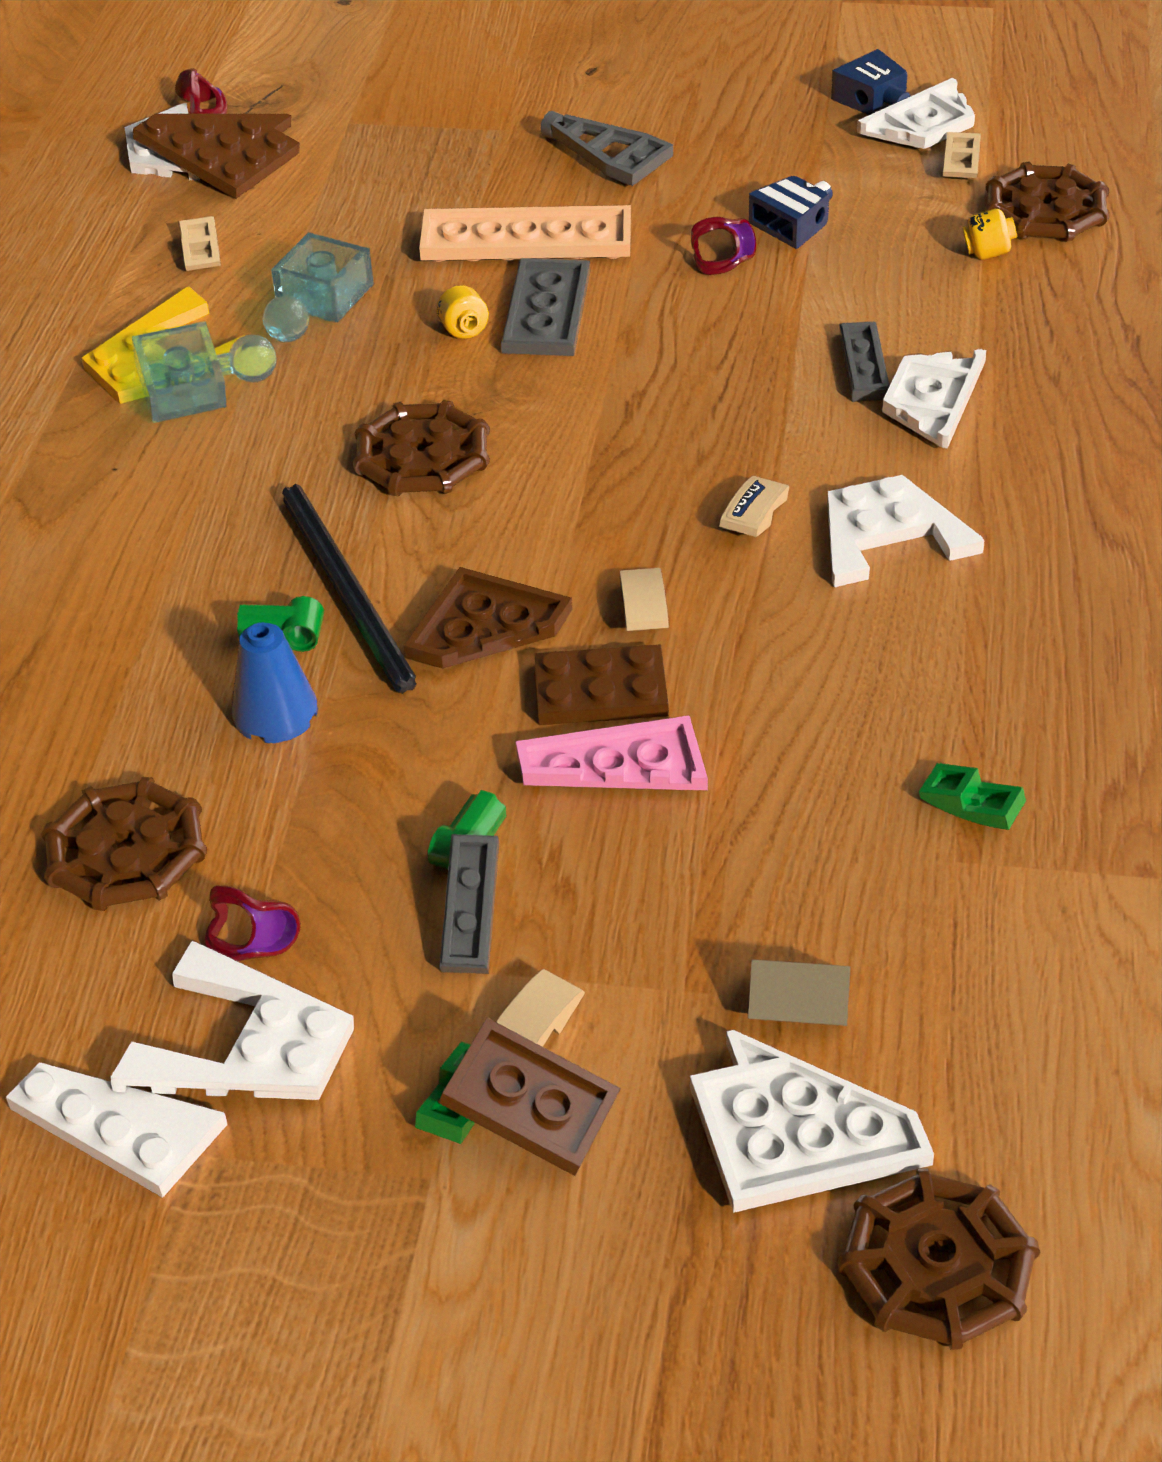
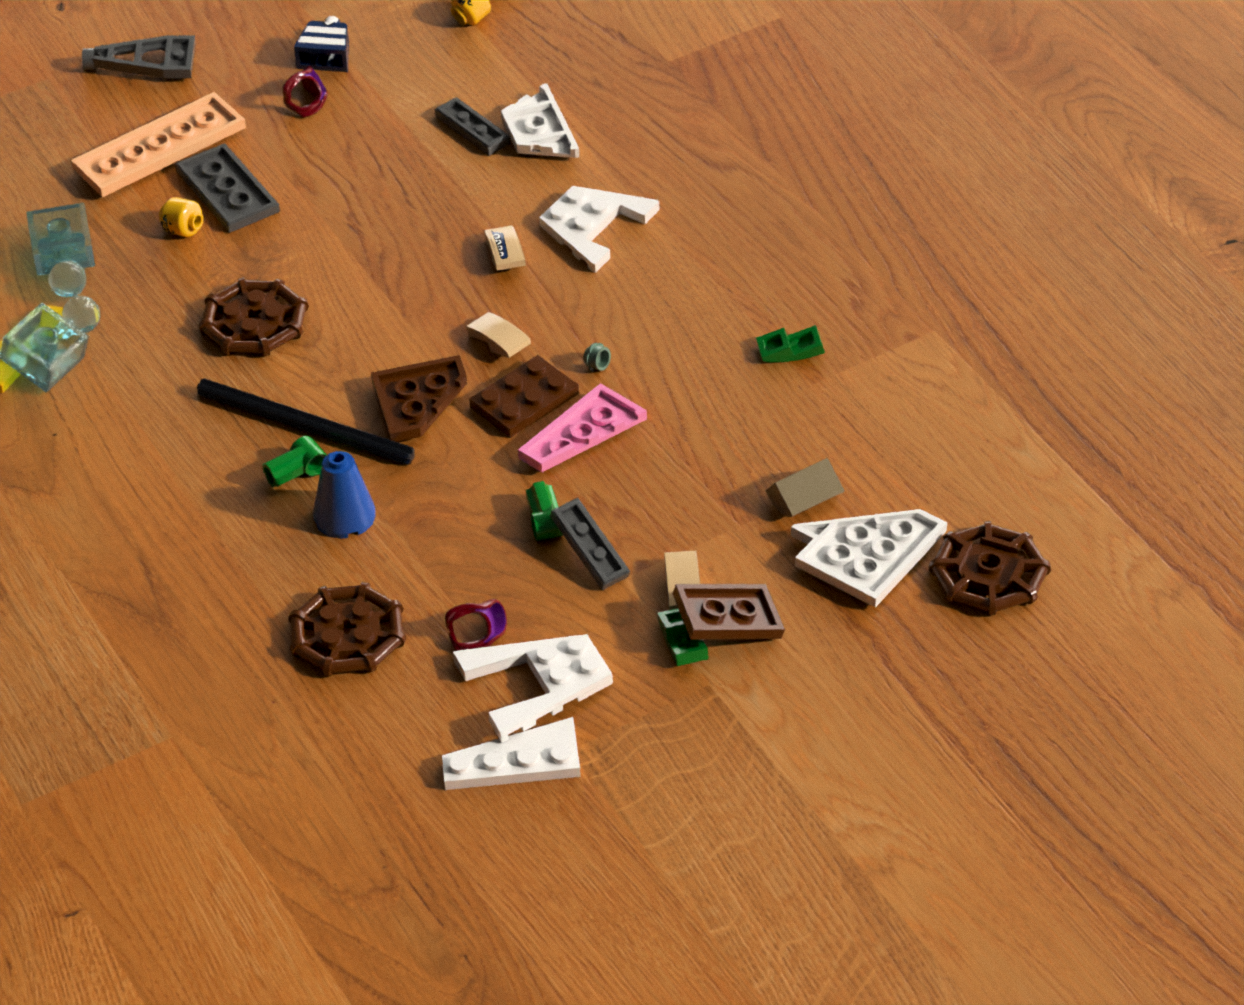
camera: 40 degrees left, 0 degrees up
none -> sand green plate [583,343,611,372]

